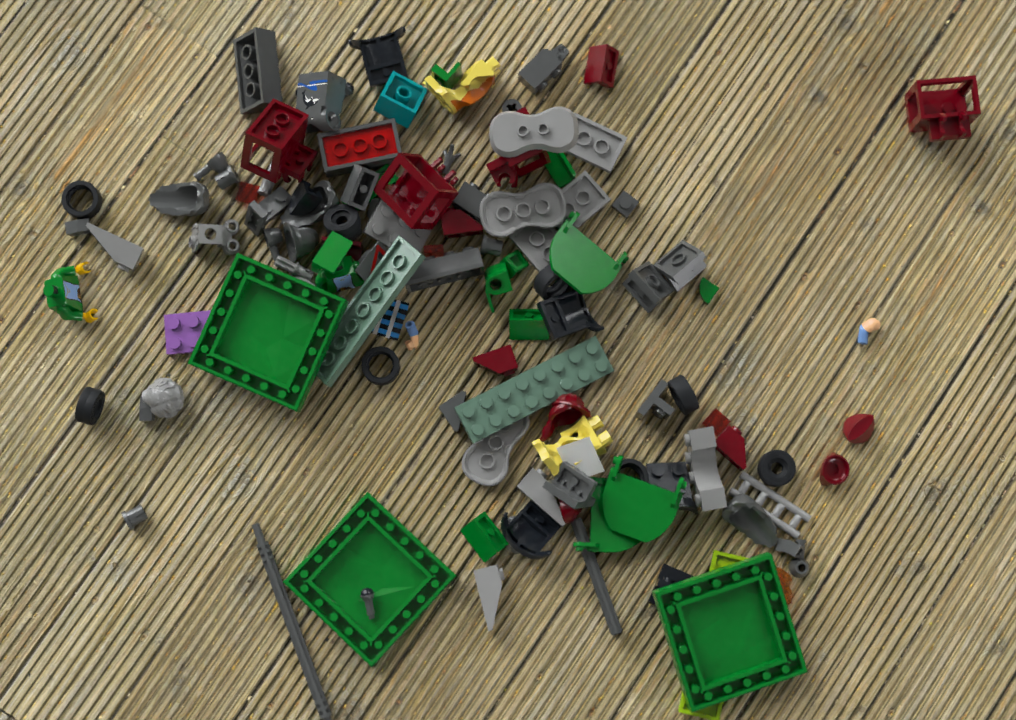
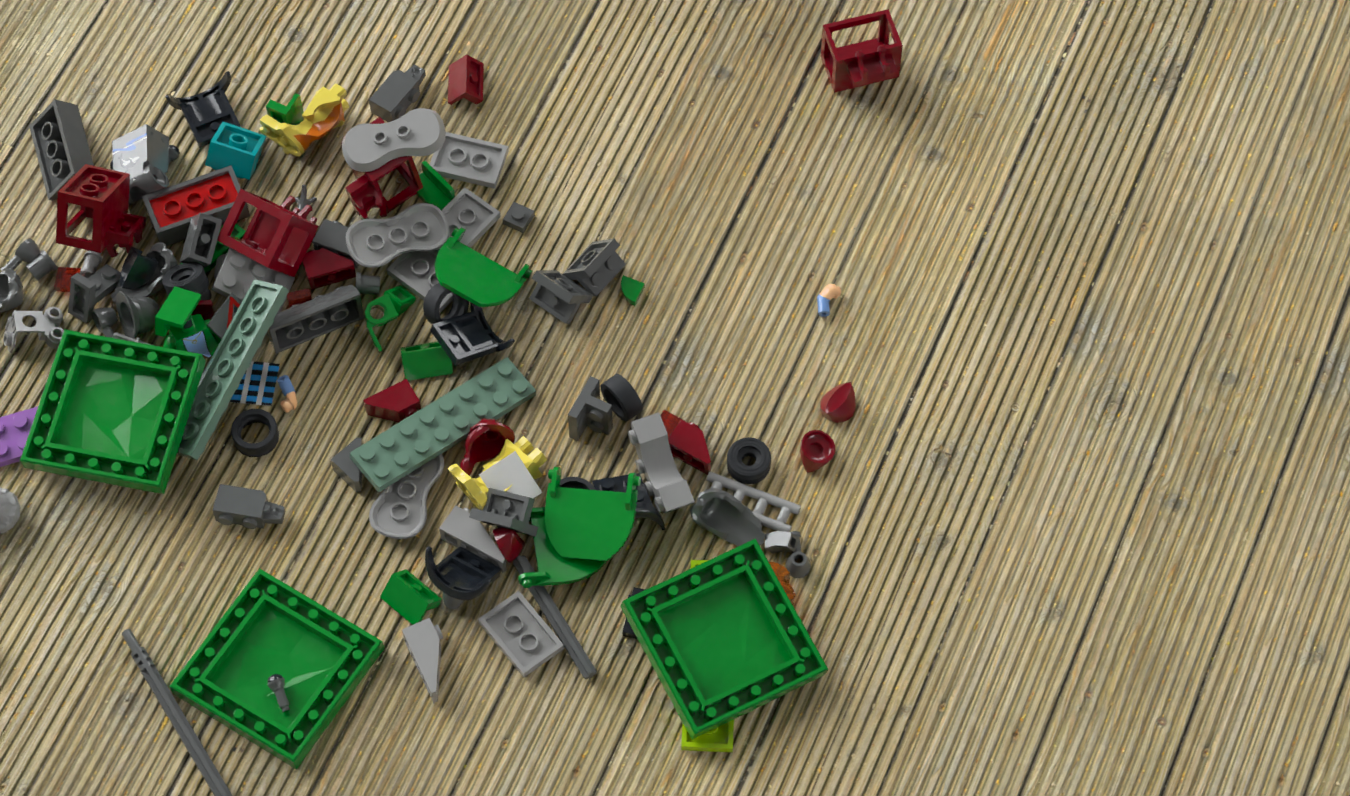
camera: 10 degrees left, 20 degrees down
none -> dark grey hinge [213,484,286,529]
none -> light grey plate [478,591,564,678]

